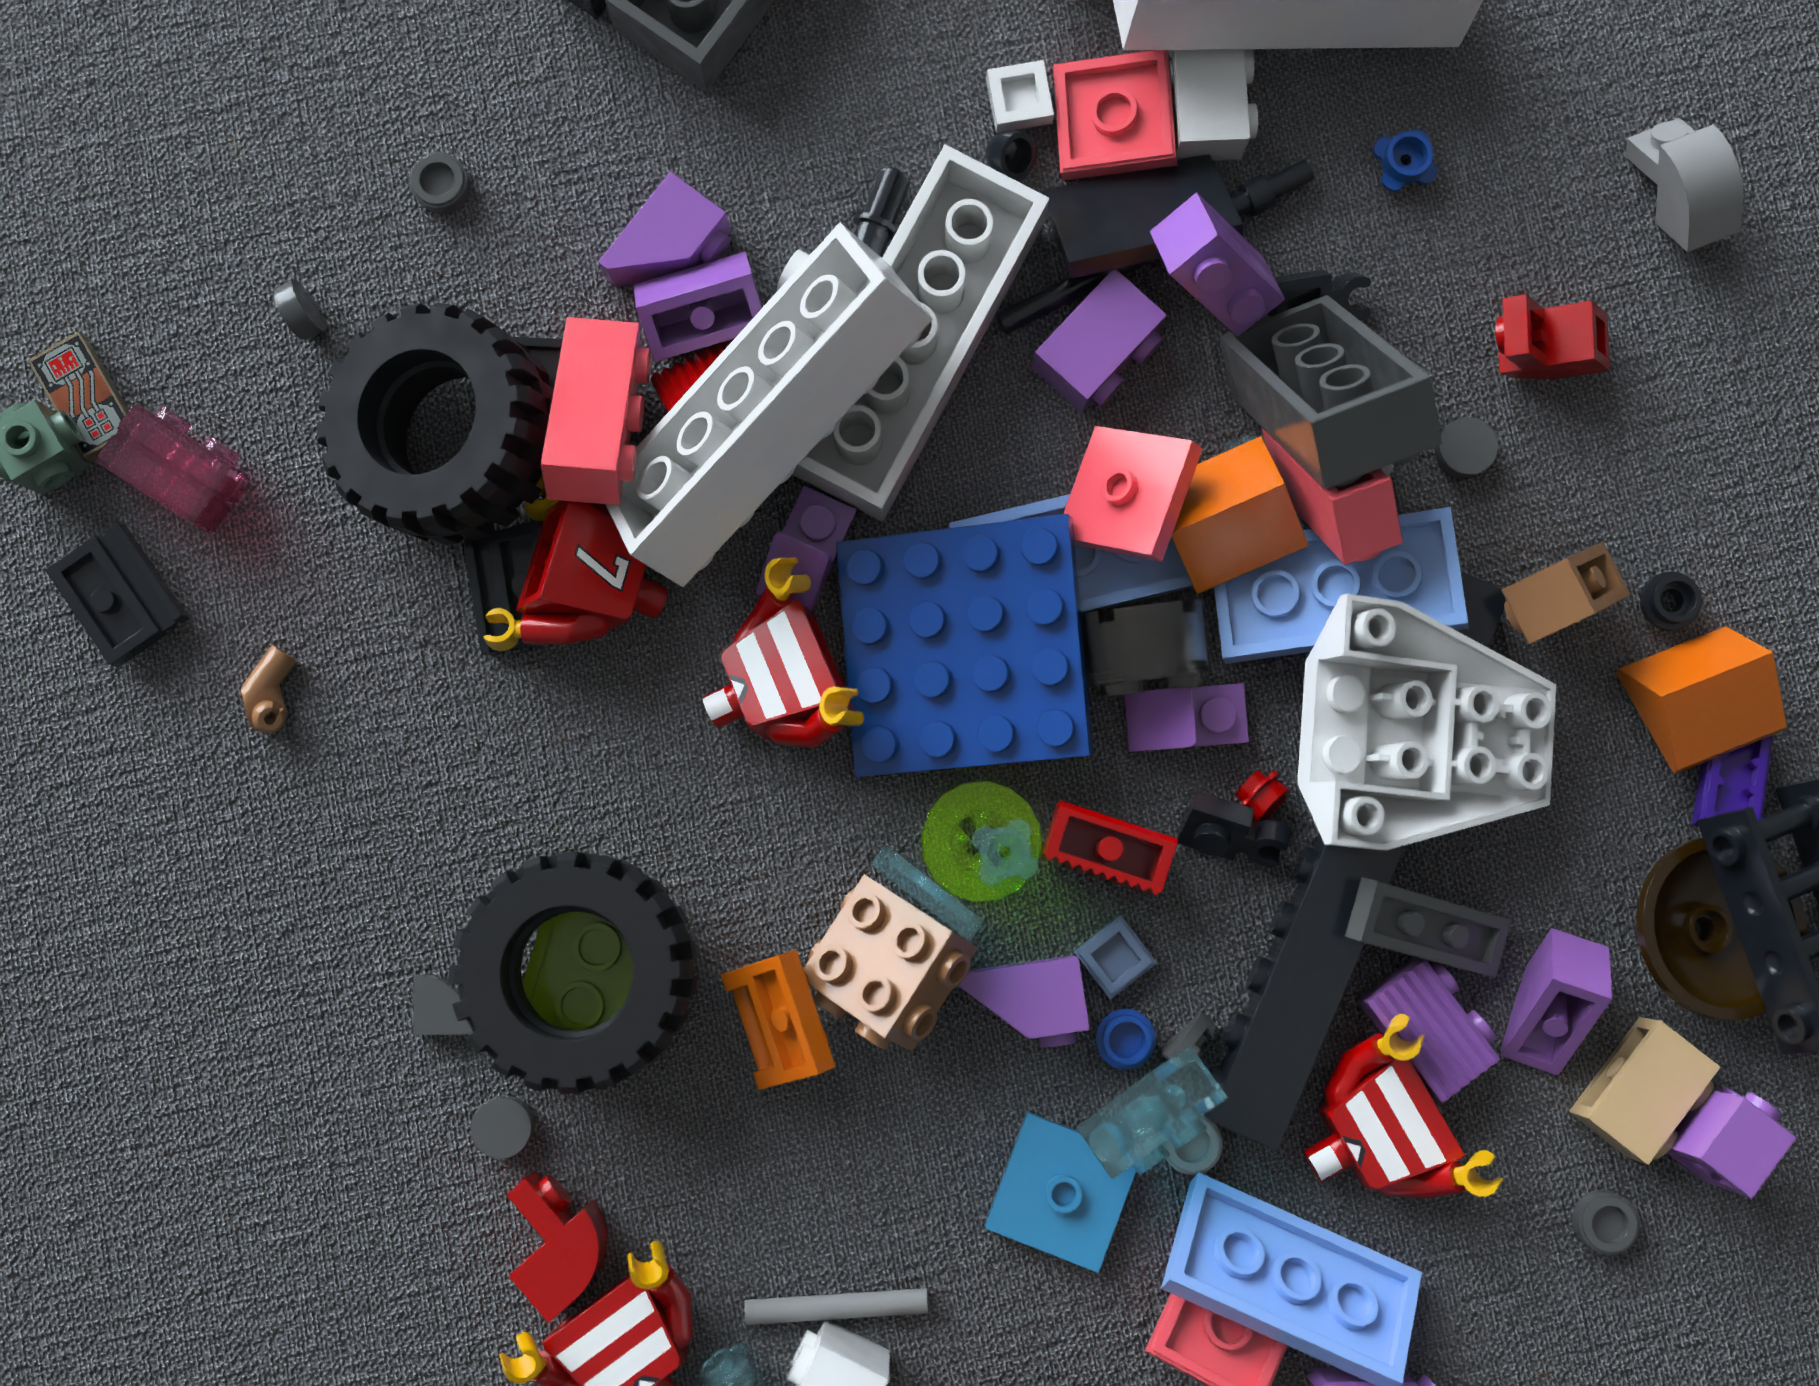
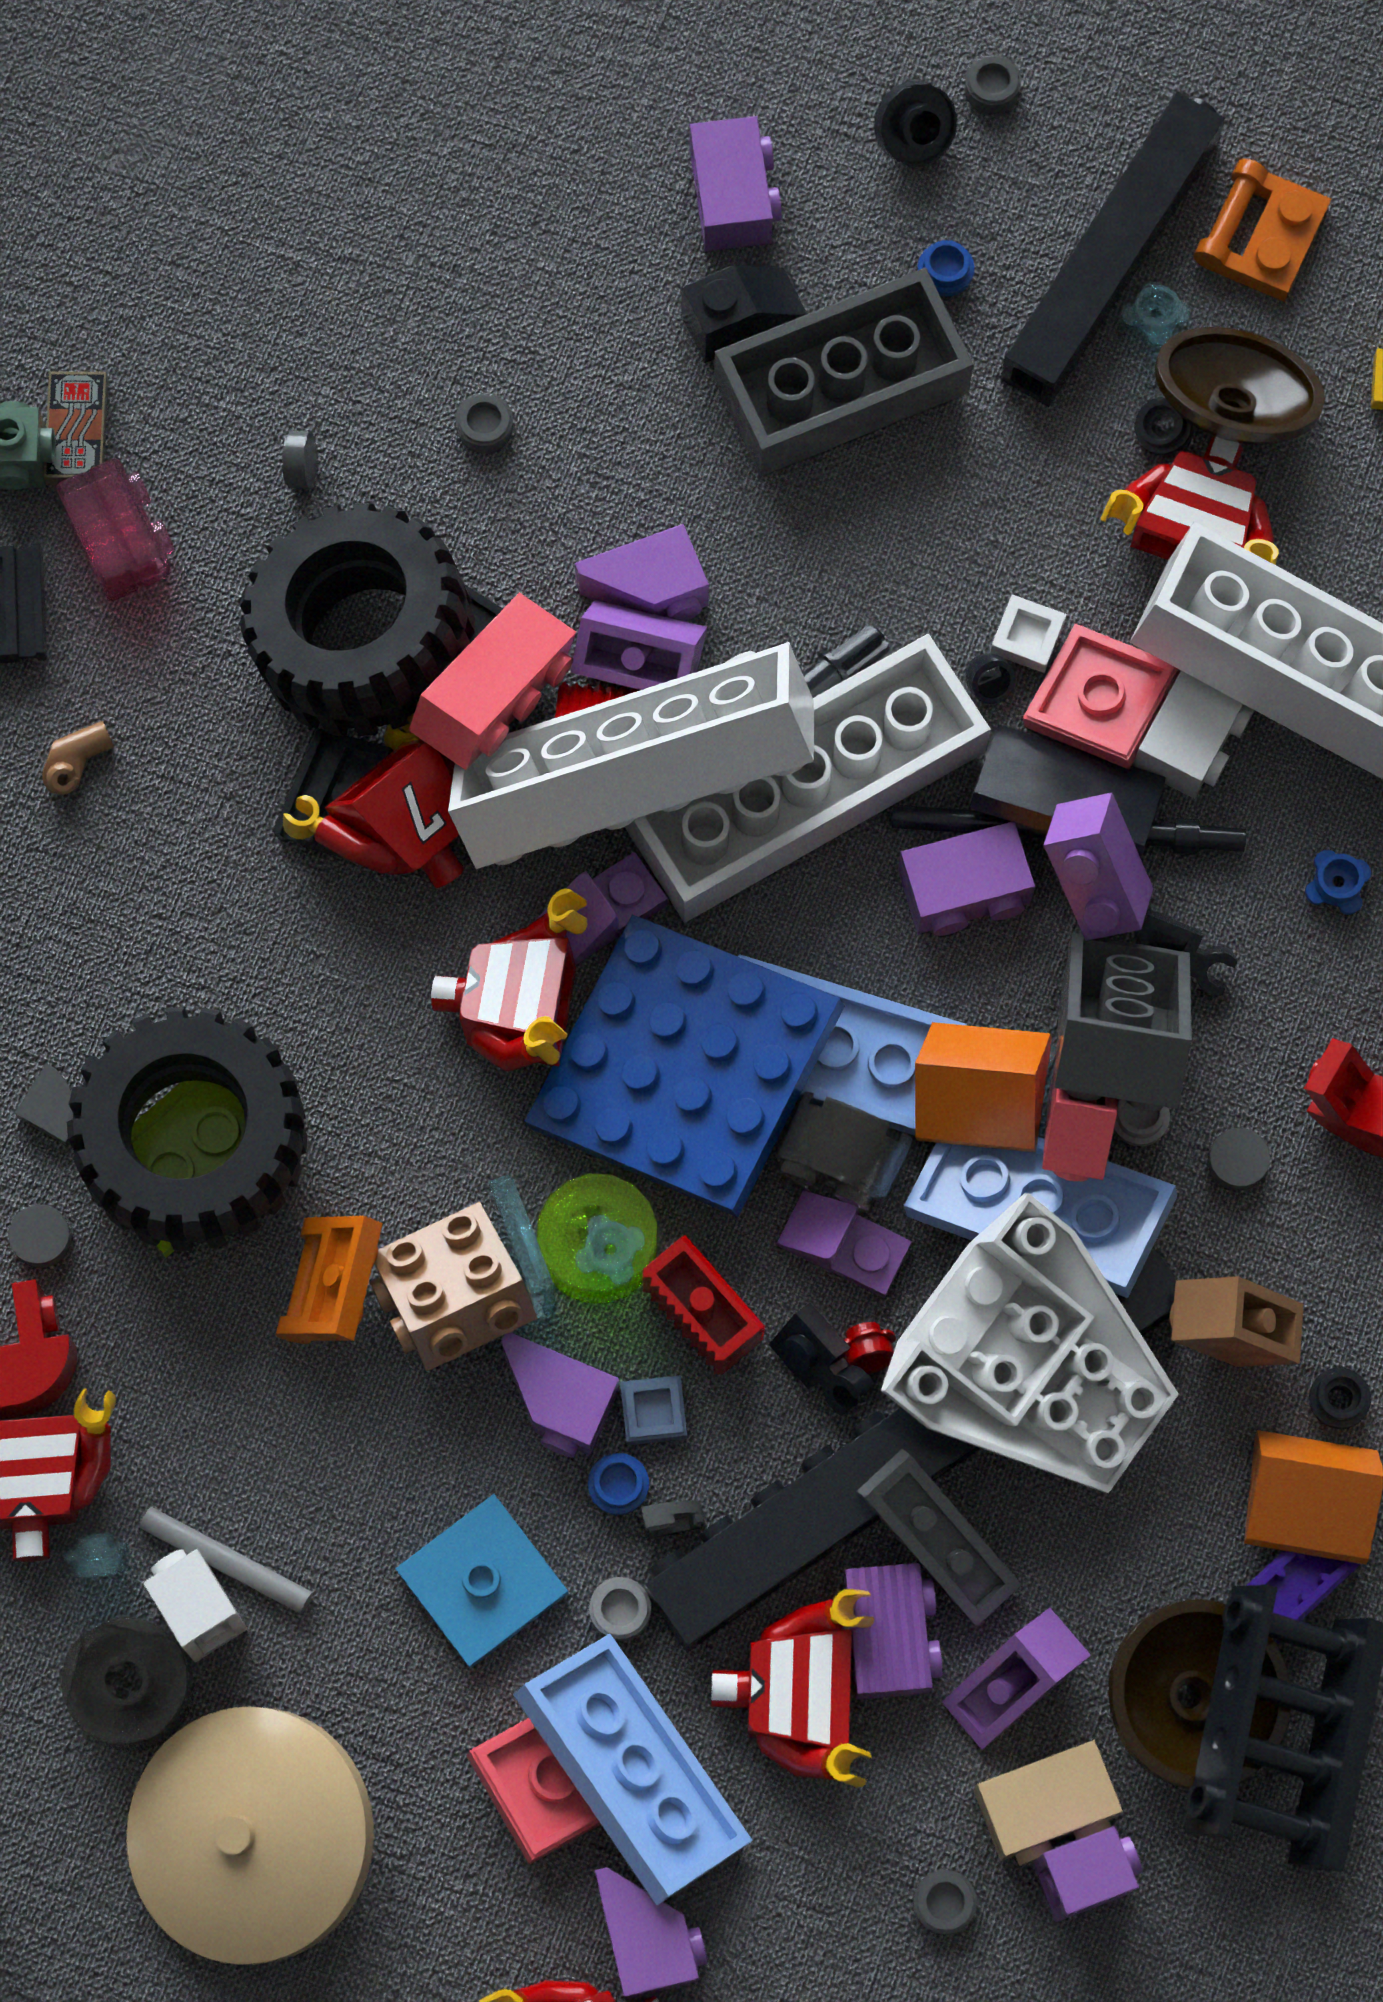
camera: 30 degrees right, 10 degrees down
coral plate [1063,426,1203,562] -> none
clear light blue brick [1076,1046,1228,1179] -> none

